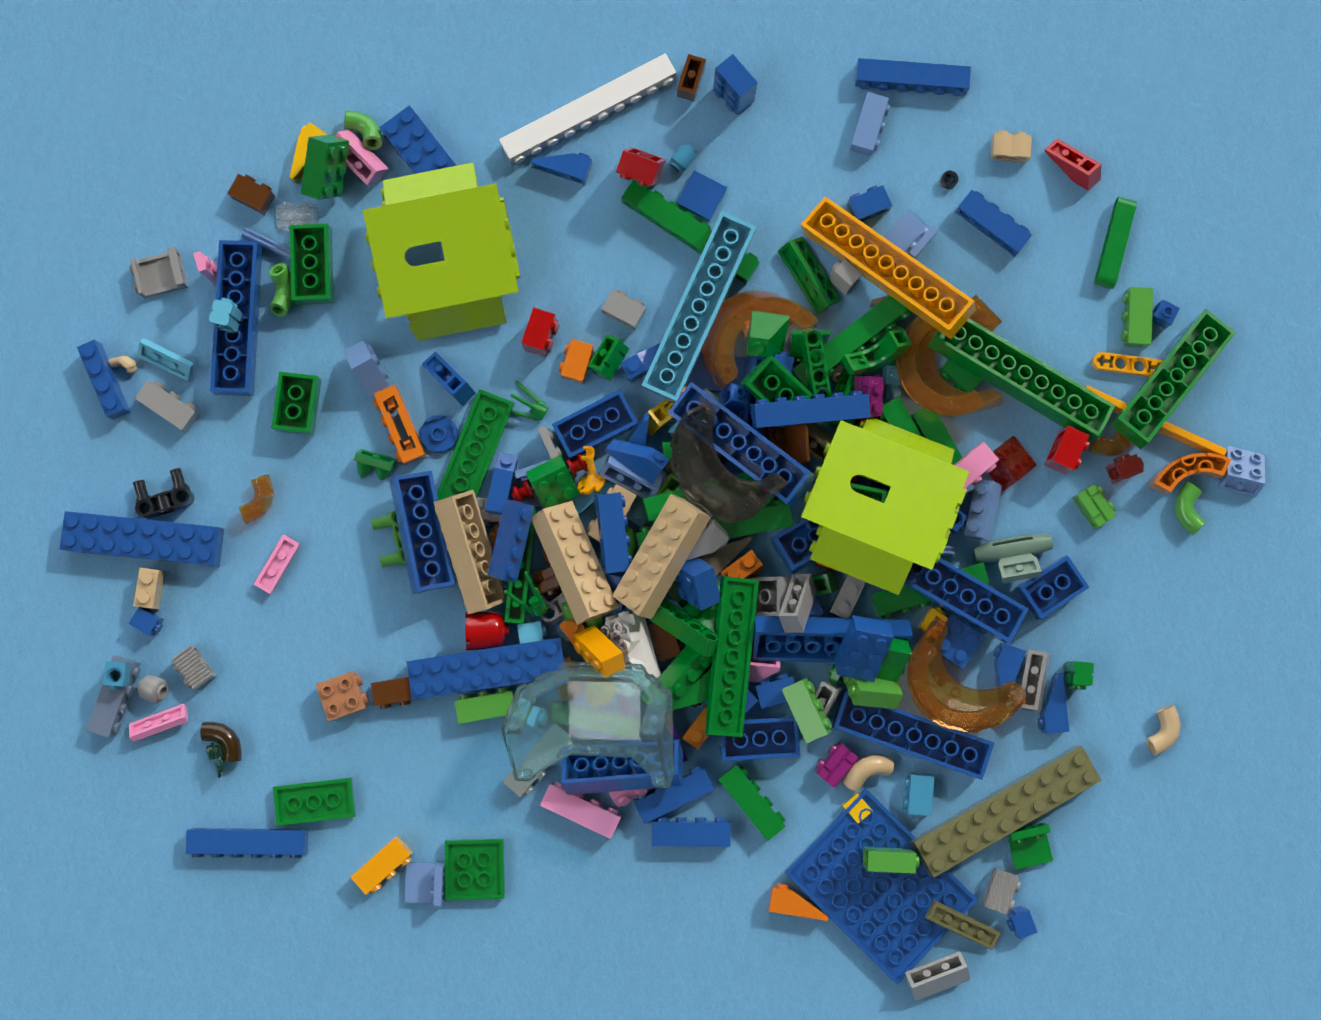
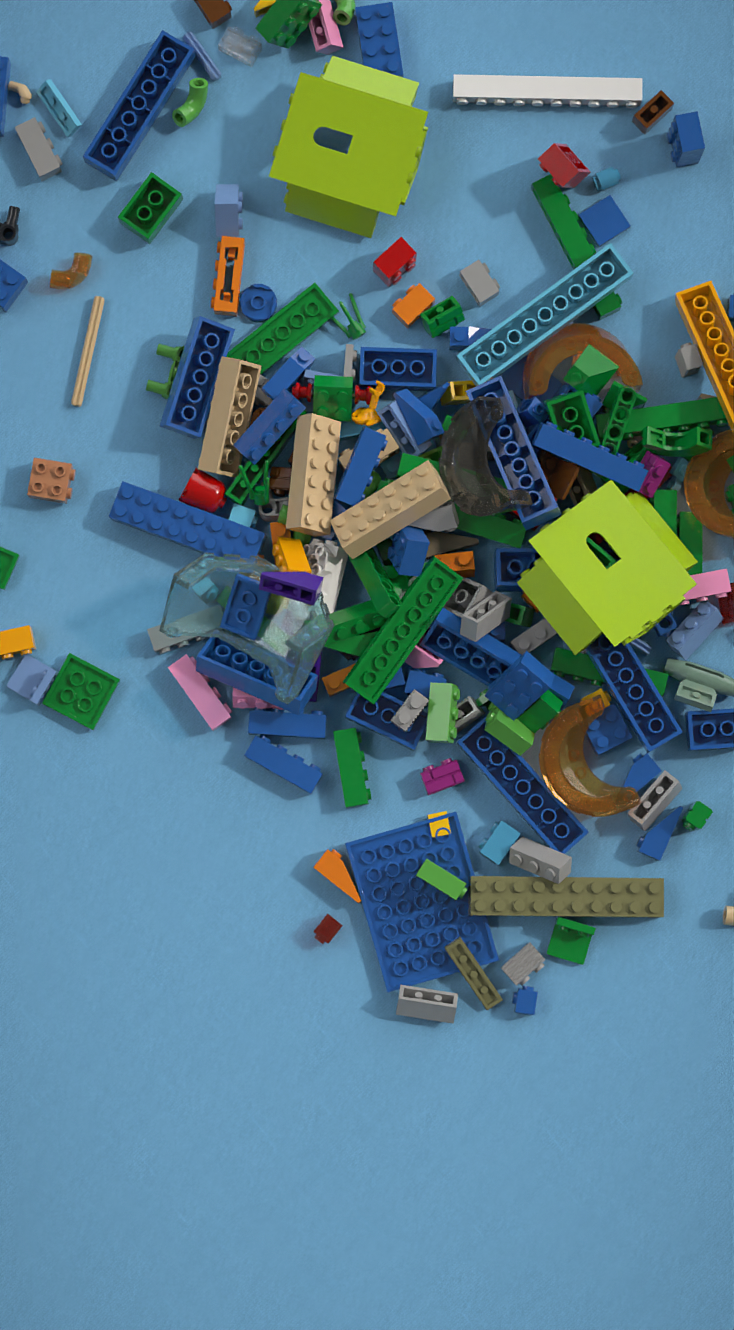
camera: 30 degrees right, 0 degrees up
light grey panel [129,247,188,299] -> none
bright pink plate [193,251,218,285] -> none
medium azure brick [208,298,242,333] -> none
bright pink plate [254,534,301,594] -> none
green brick [289,223,334,305] -> none
green tile [354,449,397,481] -> none
reddish brown brick [371,677,412,709] -> none
blue slope [422,351,476,406] -> none
bright green brick [454,687,517,724] -> none
blue slope [531,153,592,185] -> none
reddish brown brick [647,623,683,662] -> none
green fence [778,237,841,314] -> none
tan cylinder [843,755,894,791] -> none
none -> tan axle [71,296,105,407]
none -> blue tile [219,573,272,641]
none -> dark purple slope [259,572,324,606]
none -> clear red brick [313,914,343,944]
none -> light grey brick [391,689,429,732]
none -> light grey brick [509,836,572,884]

